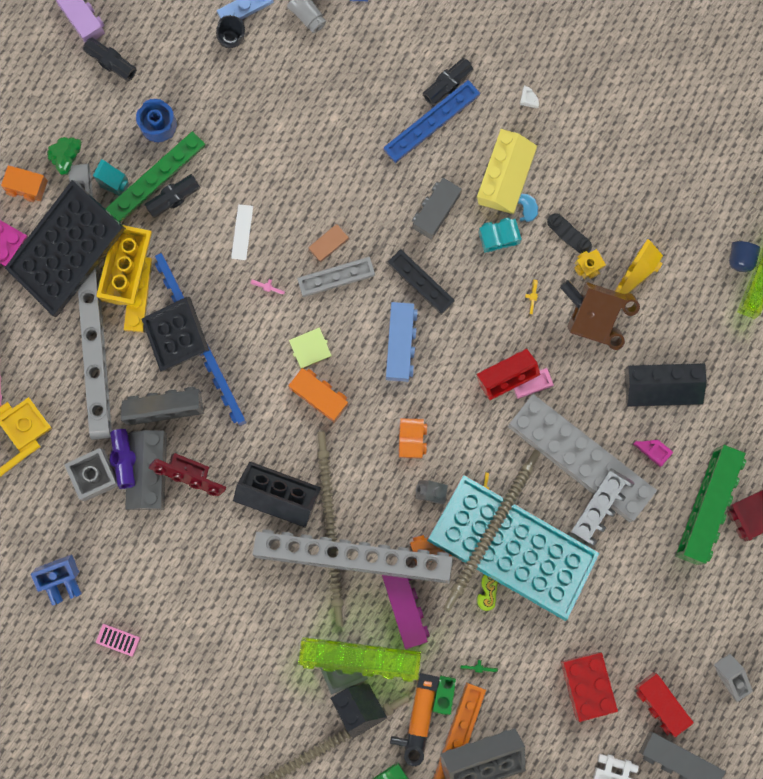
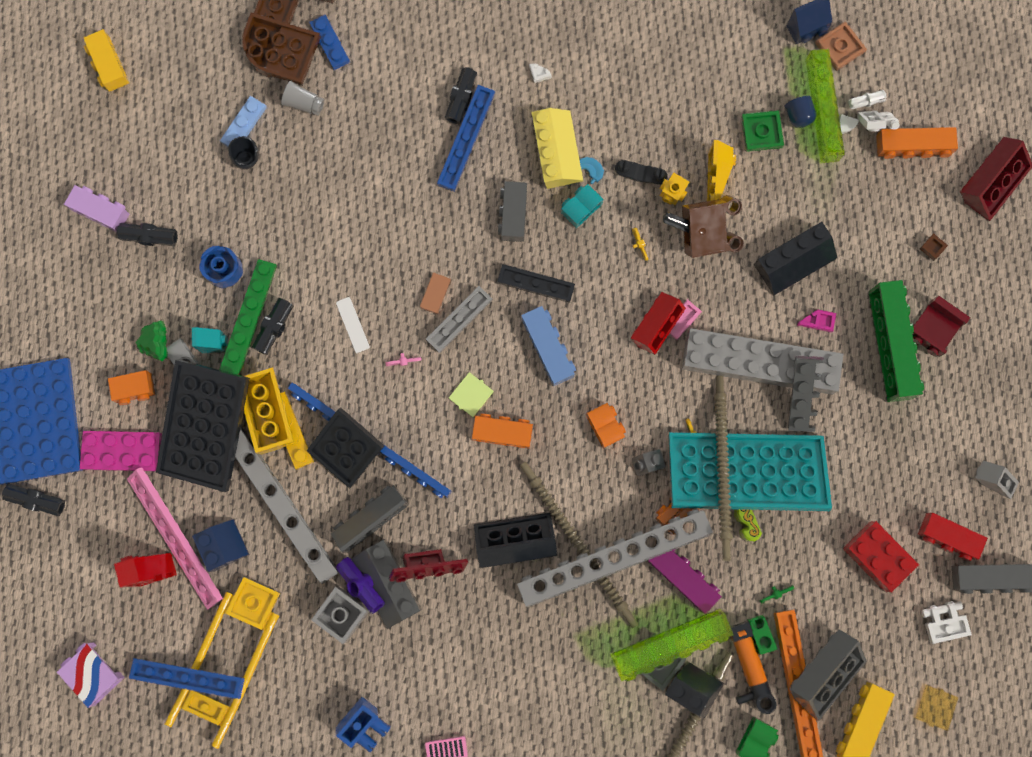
camera: 25 degrees left, 0 degrees up
none -> dark blue slope [192,519,250,572]
none -> green plate [741,111,784,152]

